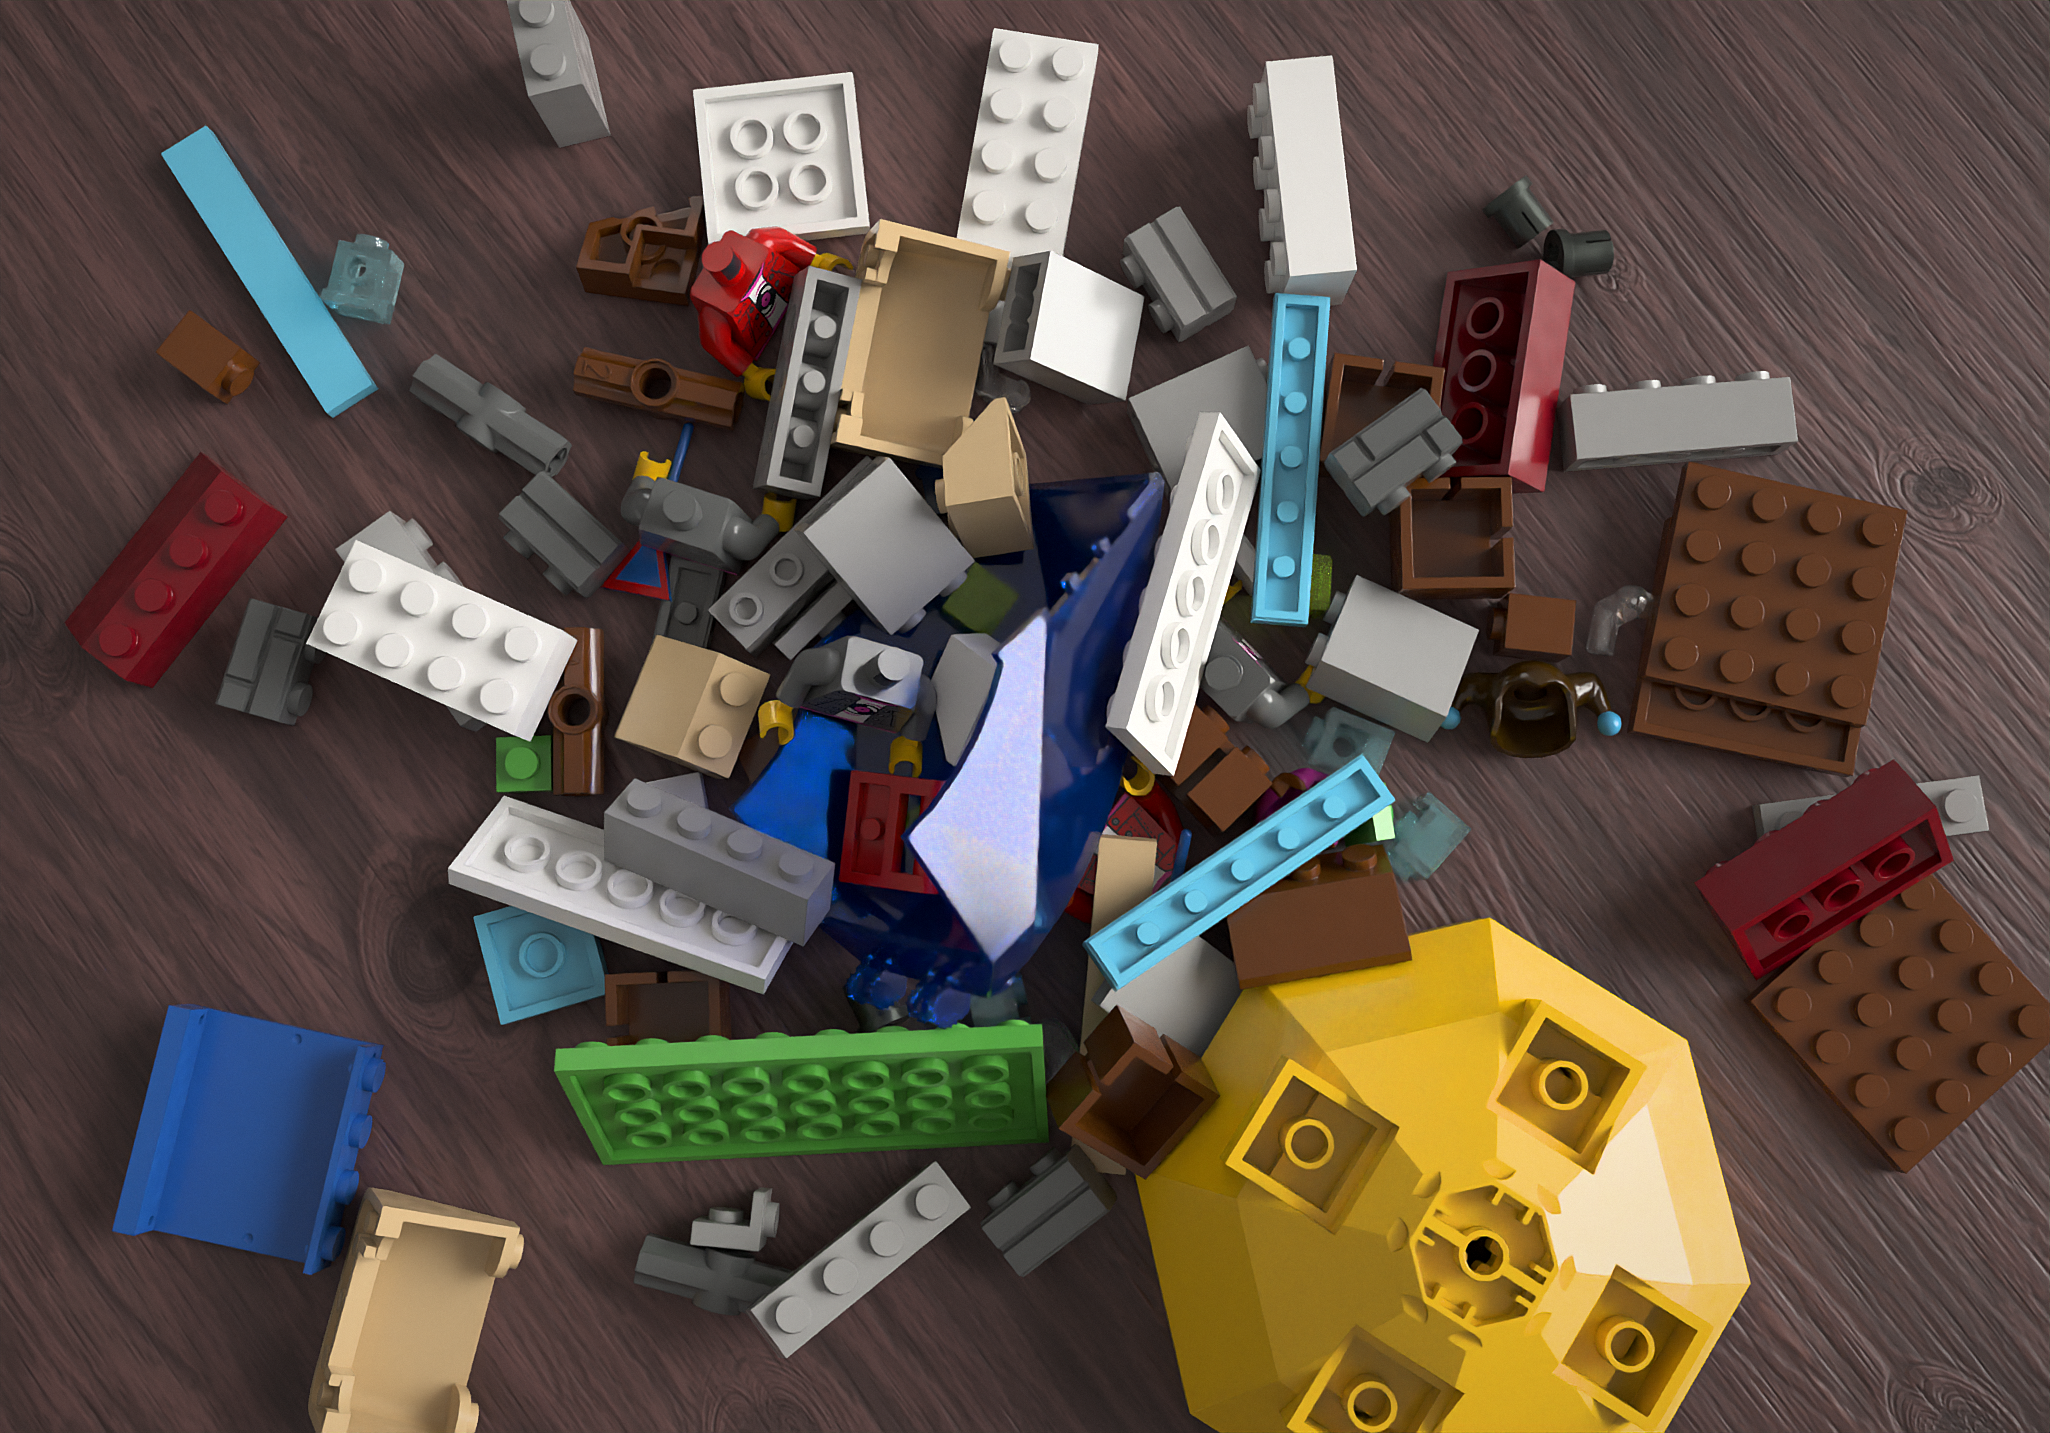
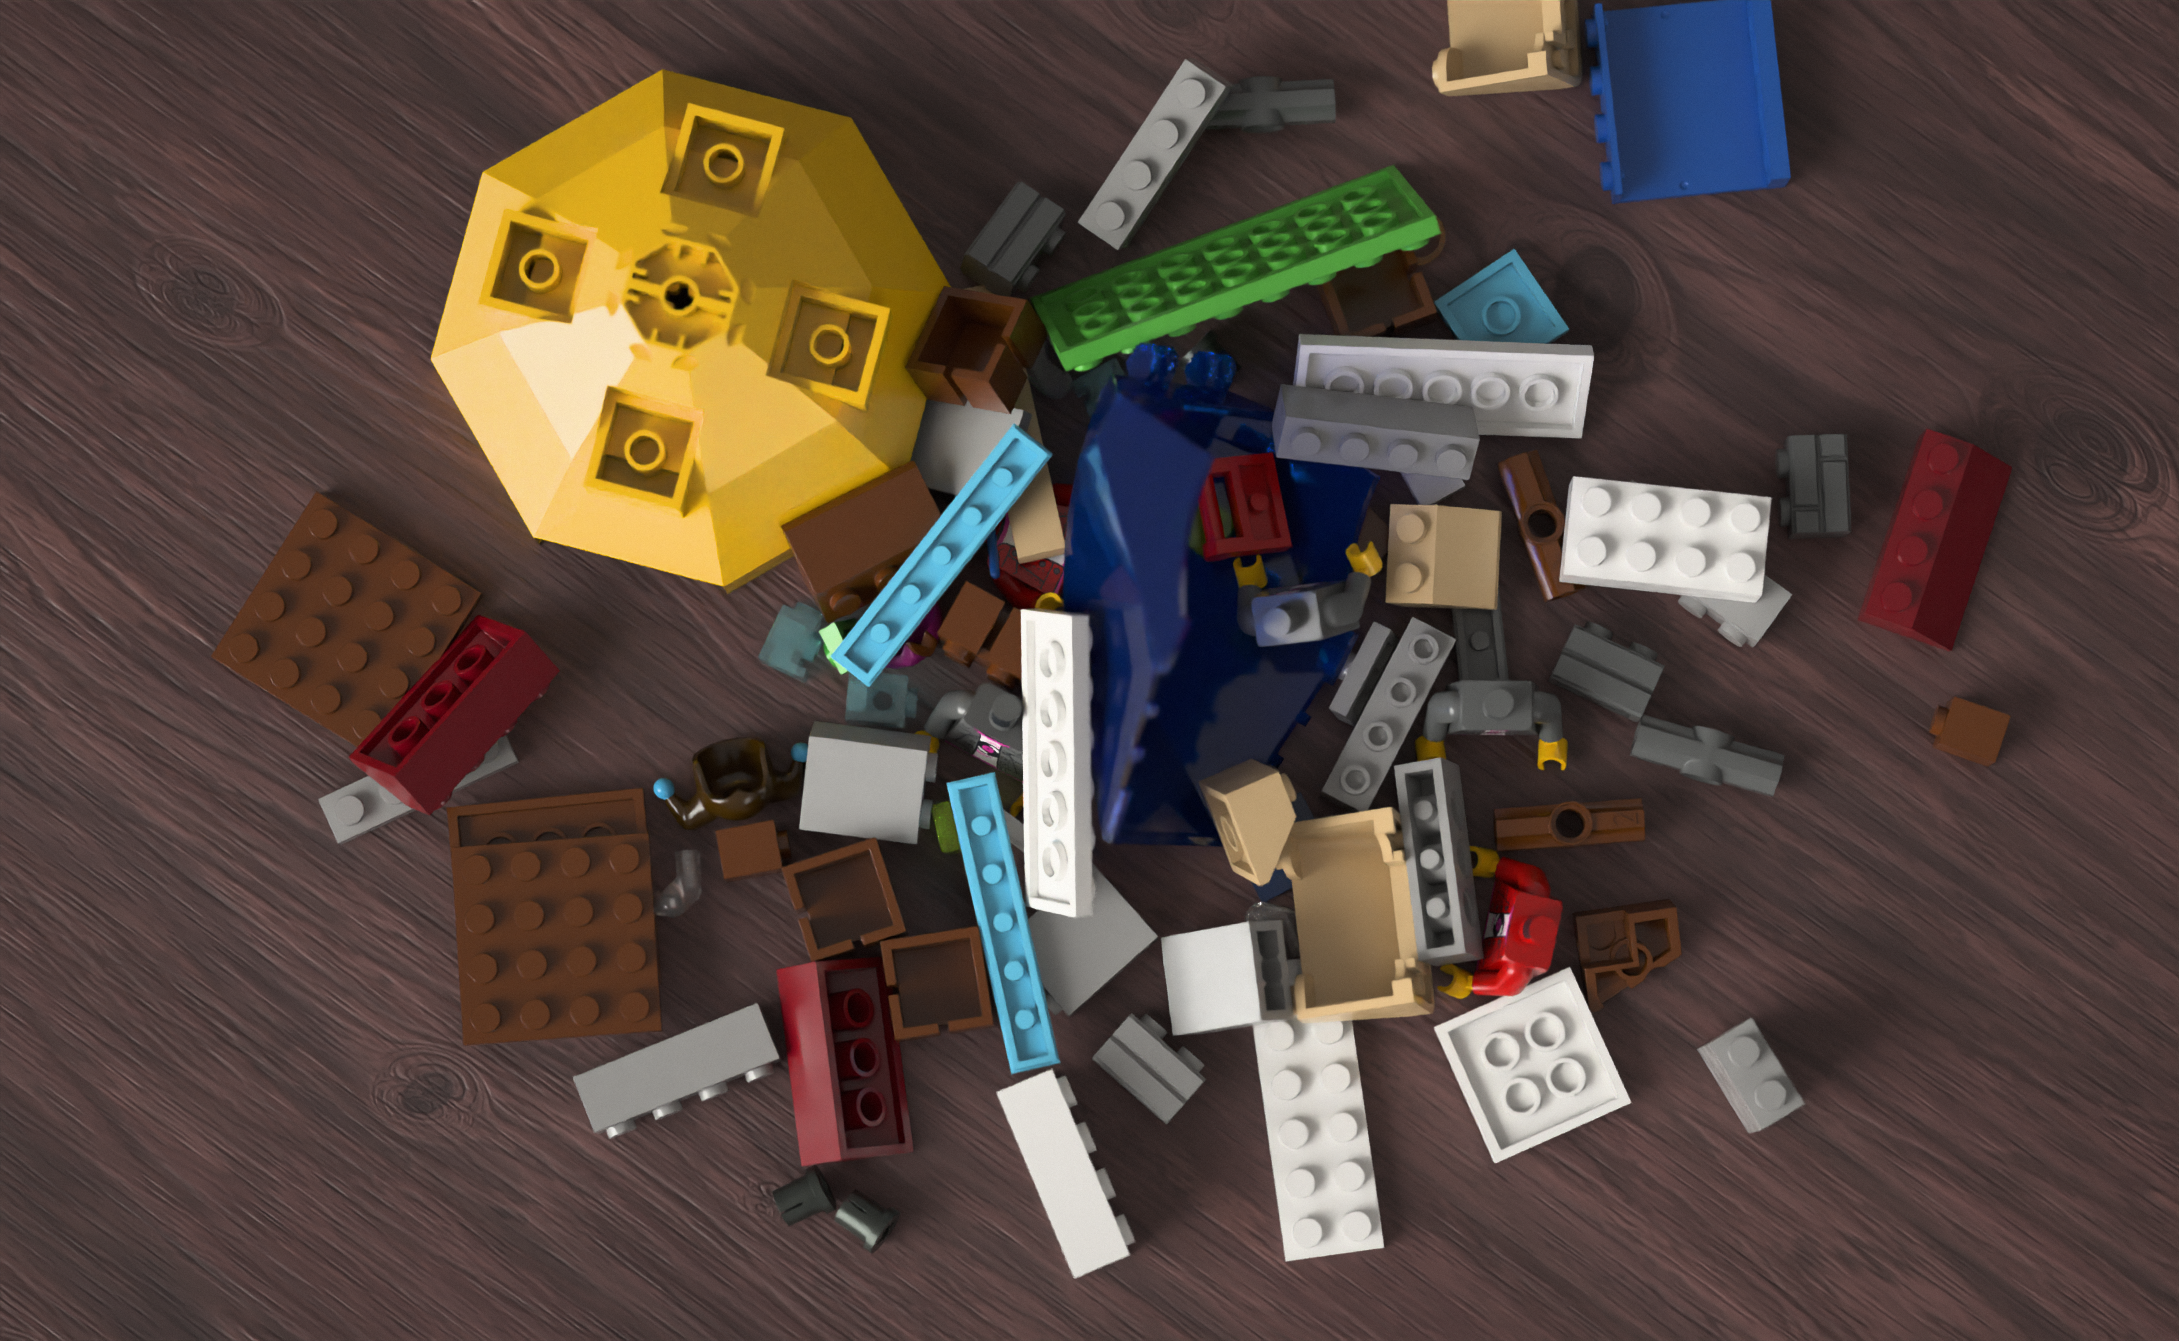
camera: 160 degrees right, 0 degrees up
medium azure tile [161,126,378,418] -> none
clear light blue brick [320,234,404,325] -> none
bright green plate [496,735,553,794] -> none
blue piece [601,422,694,602] -> none
light grey bracket [690,1187,780,1251] -> none
light grey brick [793,456,975,635] -> none
white slope [931,633,1033,766] -> none
clear neon green tile [942,562,1020,636] -> none
dark grey brick [1324,388,1463,517] -> none

